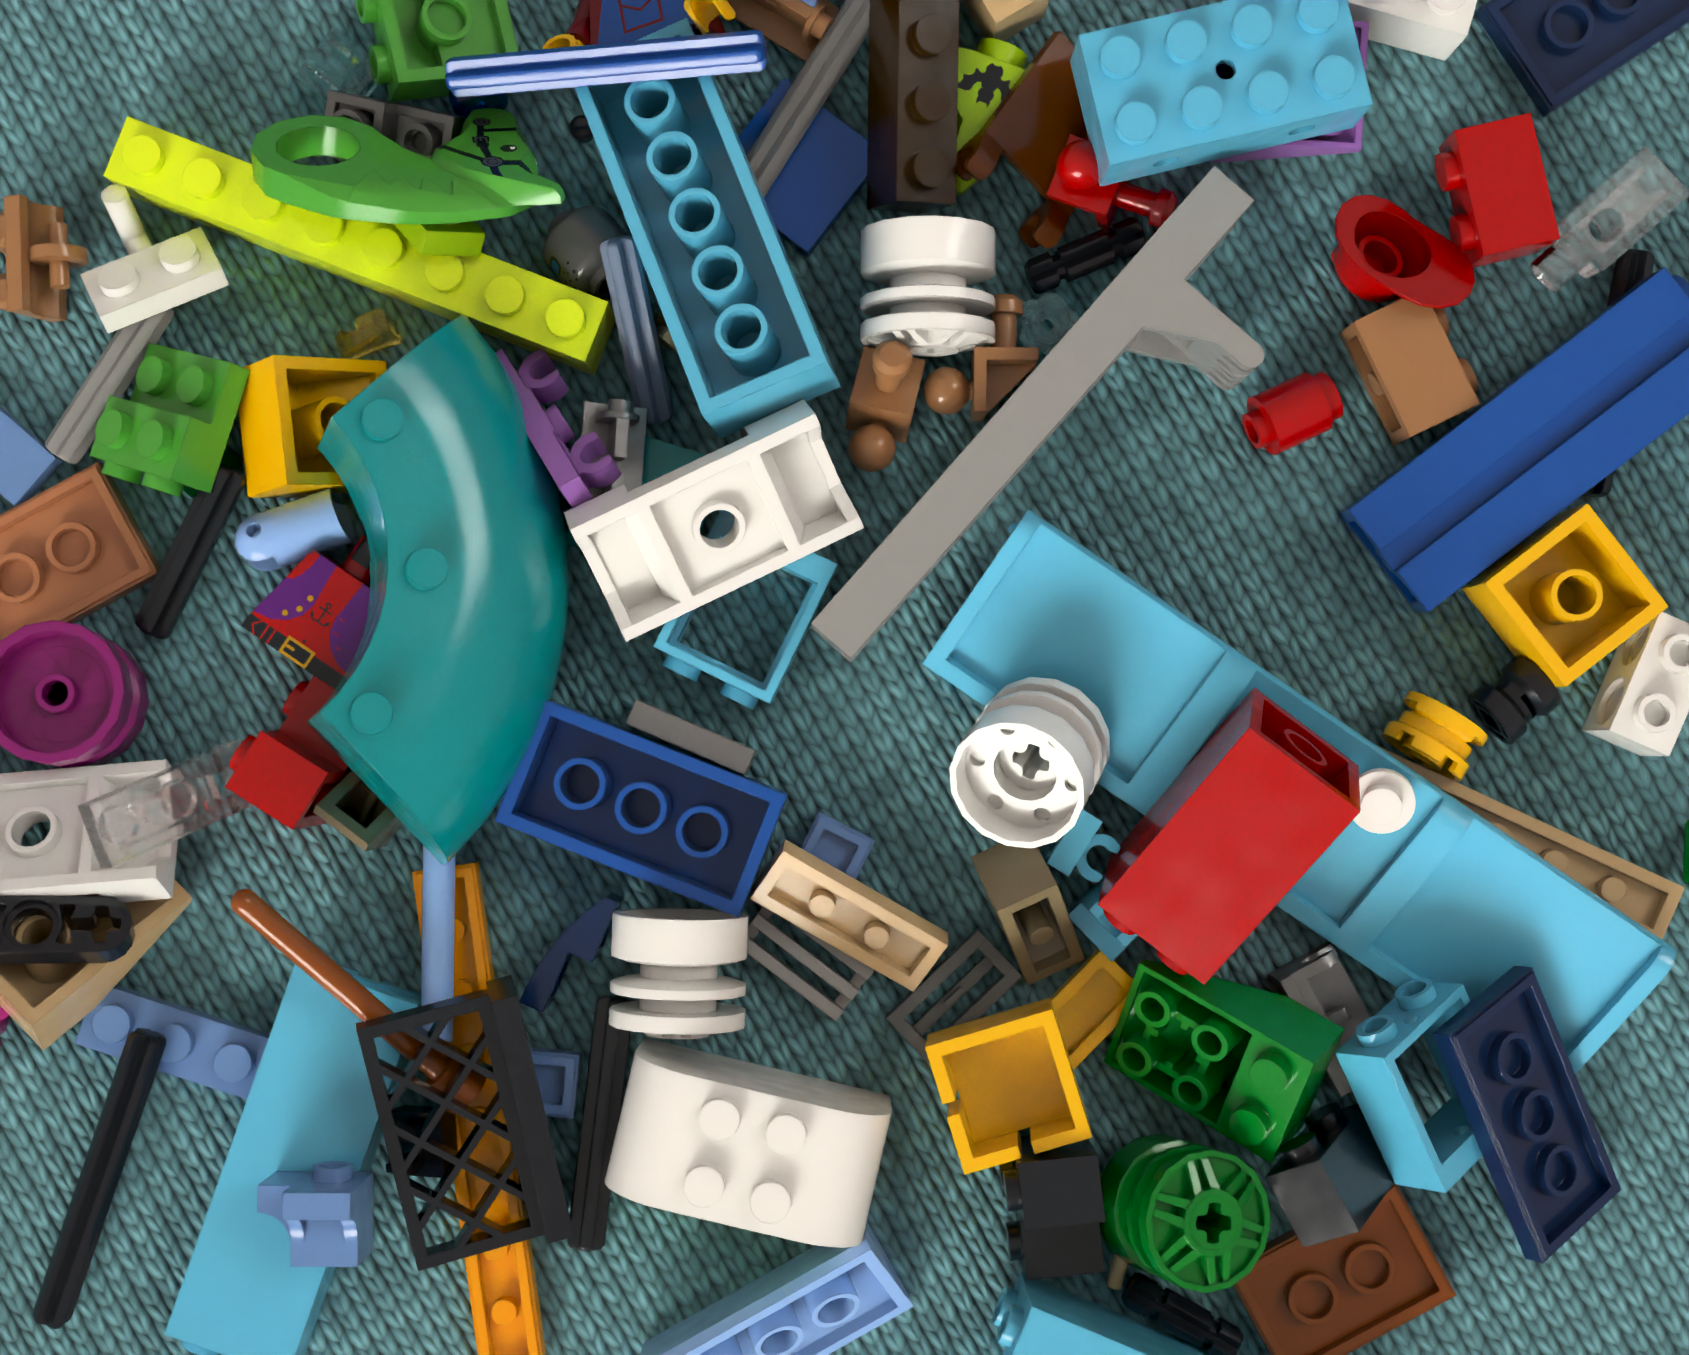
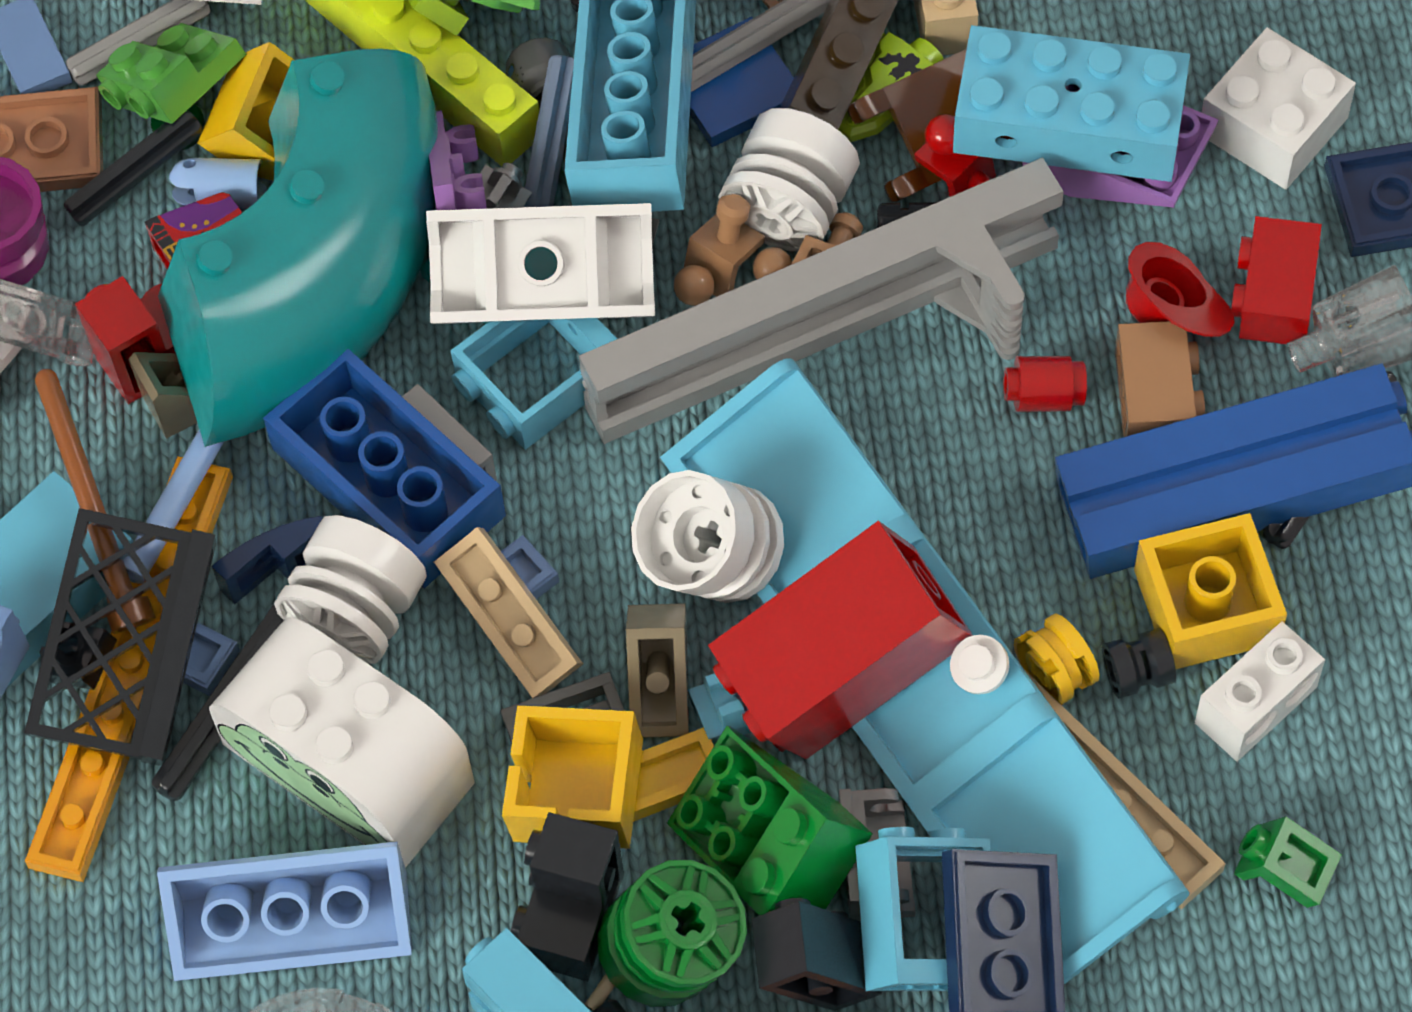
camera: 25 degrees right, 25 degrees down
light grey tile [747,907,875,1021] -> none
medium azure tile [1042,810,1121,882] -> none

